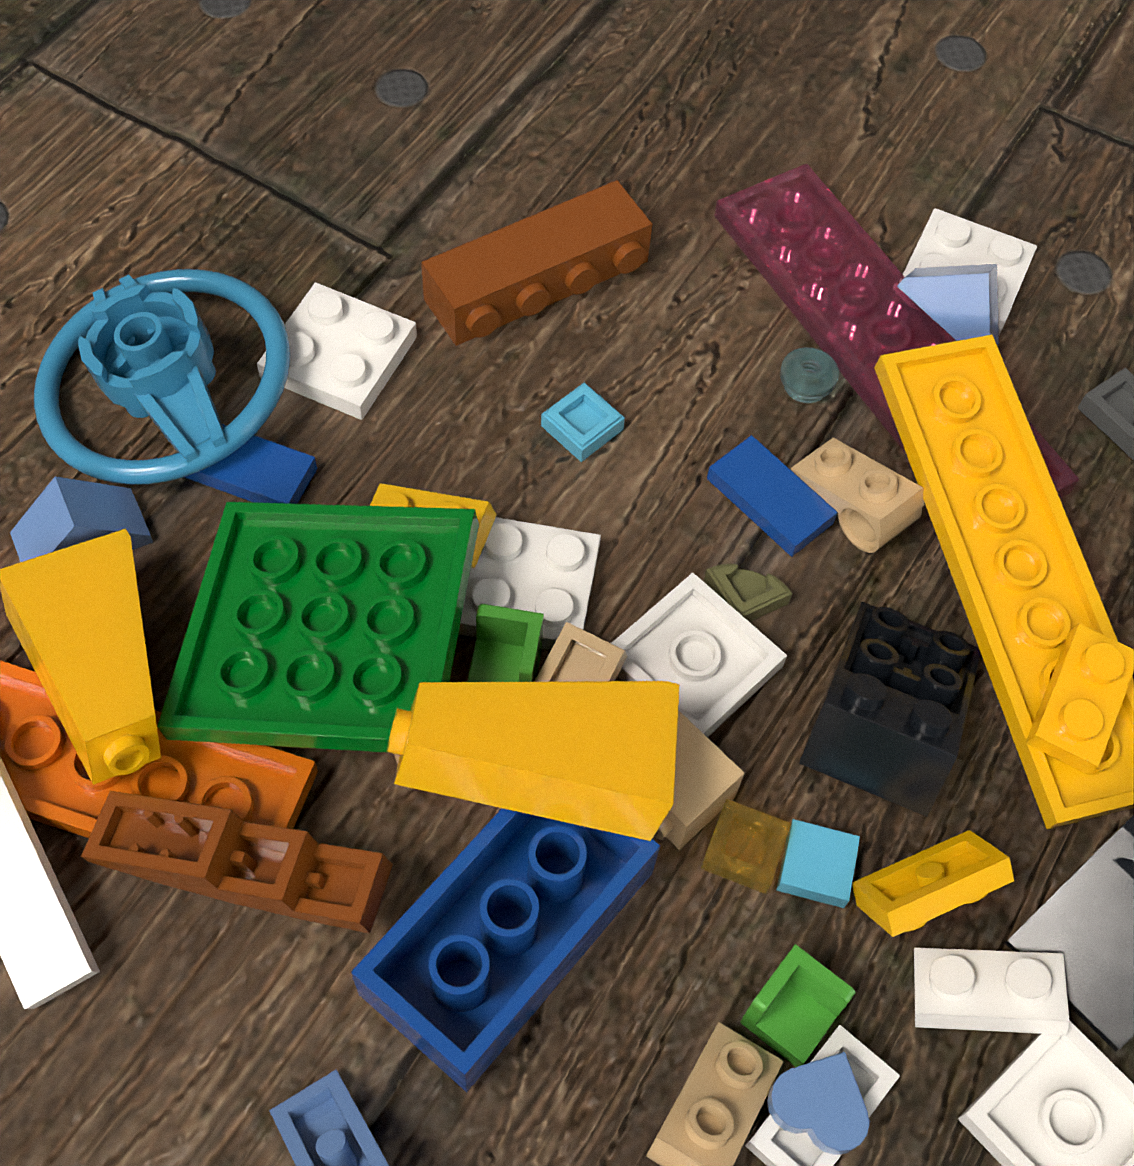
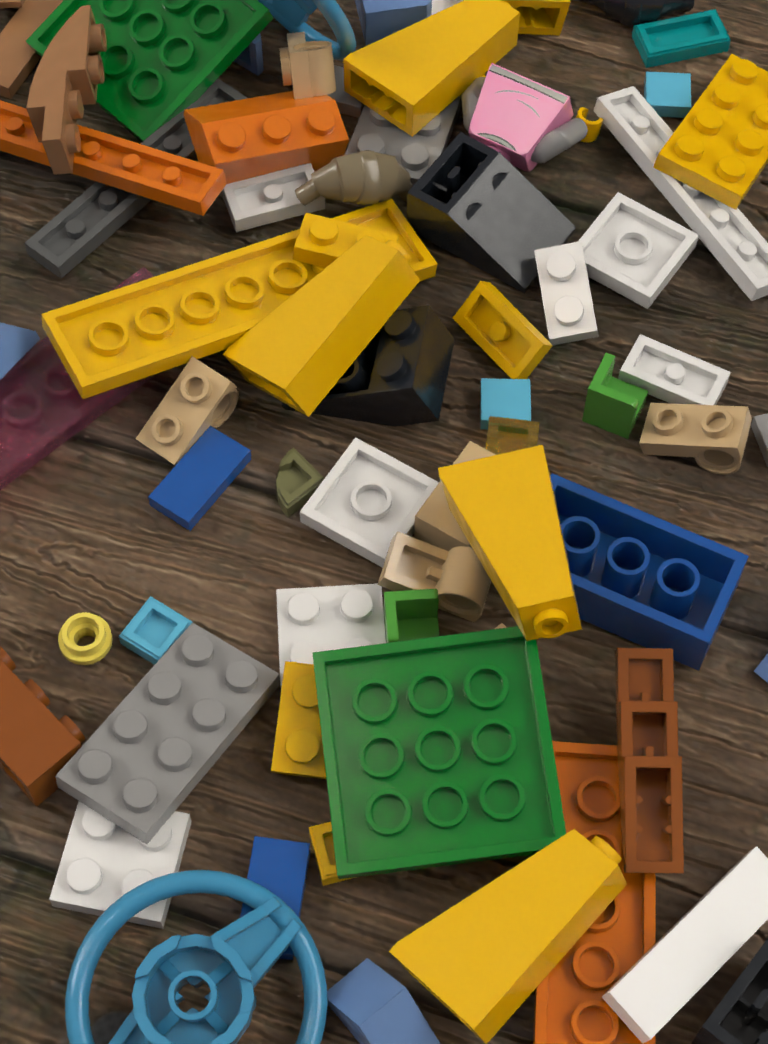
camera: 100 degrees left, 0 degrees up
medium blue tile [767,1052,870,1155] -> none
clear light blue plate [780,347,839,403] -> none
none -> light grey plate [55,622,280,844]
none -> light yellow plate [58,612,113,665]
none -> yellow slope [223,235,420,417]

